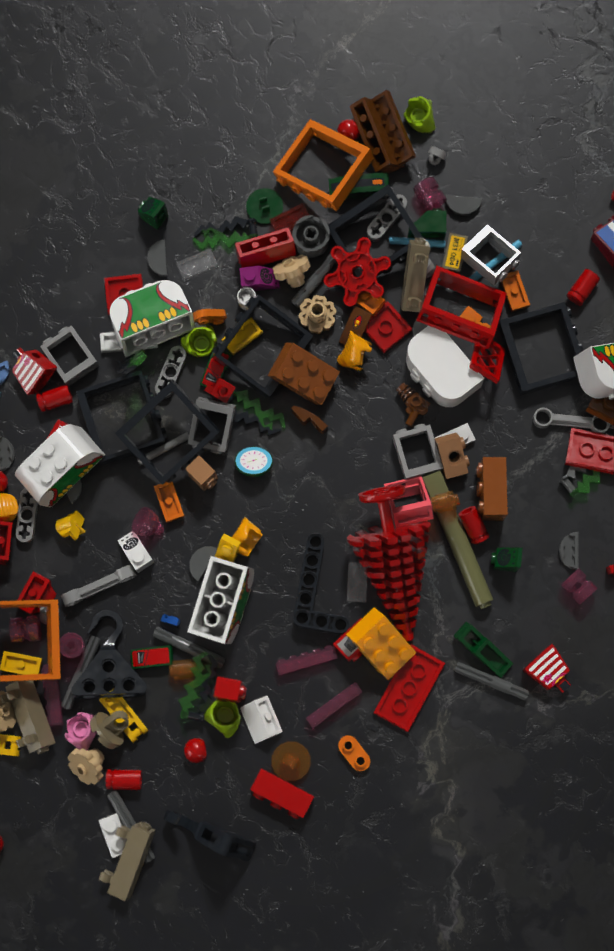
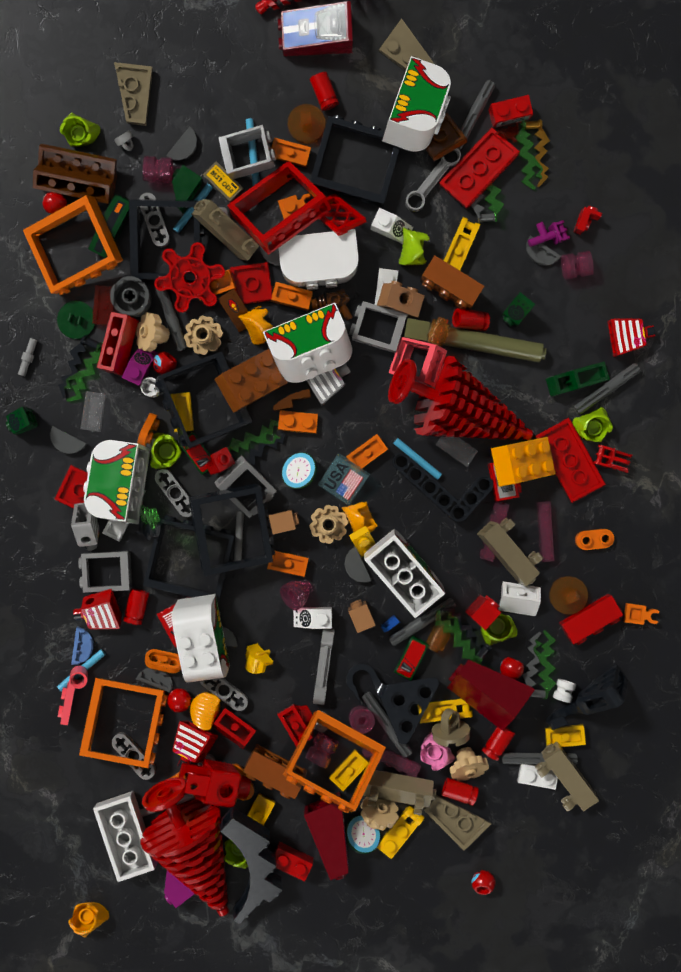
camera: 60 degrees left, 10 degrees up
none -> light grey bar [18,338,37,377]
none -> light grey torso [71,503,99,551]
none -> dark tan wing [114,62,153,126]
none -> orange plate [145,649,181,673]
none -> red piece [153,352,177,375]
none -> brick [263,303,352,383]
none -> orange plate [271,282,313,311]
none -> orange plate [278,410,318,434]
none -> clear orange tile [288,104,325,144]
none -> light grey torso [306,363,351,405]
none -> tan plant [309,505,348,544]
none -> clear light blue tile [318,453,370,506]
none -> orange plate [346,434,388,472]
none -> medium nougat brick [348,599,376,633]
none -> white slope [371,208,413,244]
none -> medium azure bar [393,438,442,480]
none -> lime hair [399,228,430,265]
none -> dark tan wing [423,795,491,851]
none -> red piece [441,777,479,806]
none -> yellow plate [444,217,481,271]
none -> dark red slope [447,660,535,731]
none -> dark tan brick [477,518,543,586]
none -> piece [522,630,556,699]
none -> magenta arm [528,220,570,247]
none -> yellow plate [545,724,586,747]
none -> white wheel [553,679,577,703]
none -> lime hair [572,407,613,442]
none -> red arm [593,445,633,473]
none -> orange plate [623,603,659,625]

